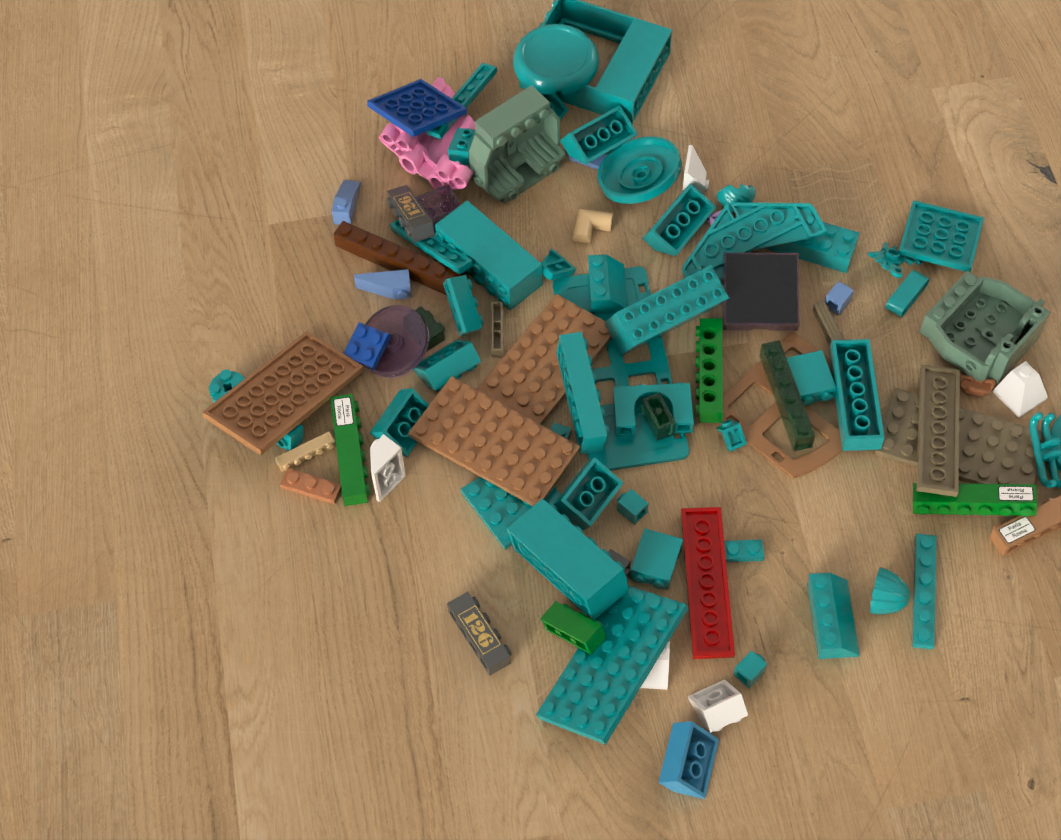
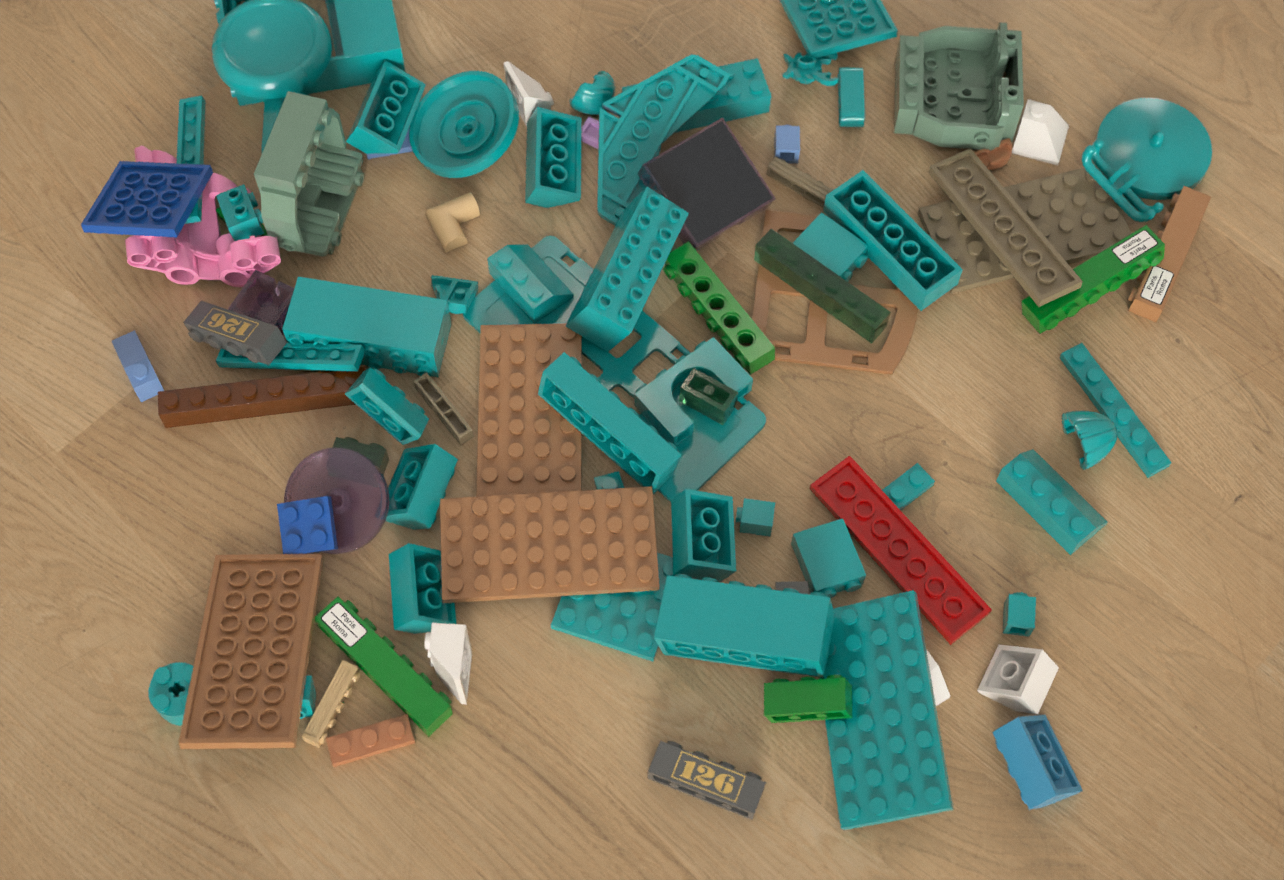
camera: 40 degrees left, 5 degrees up
medium blue slope [354,269,412,300] -> none
teal bracket [717,419,747,452] -> none

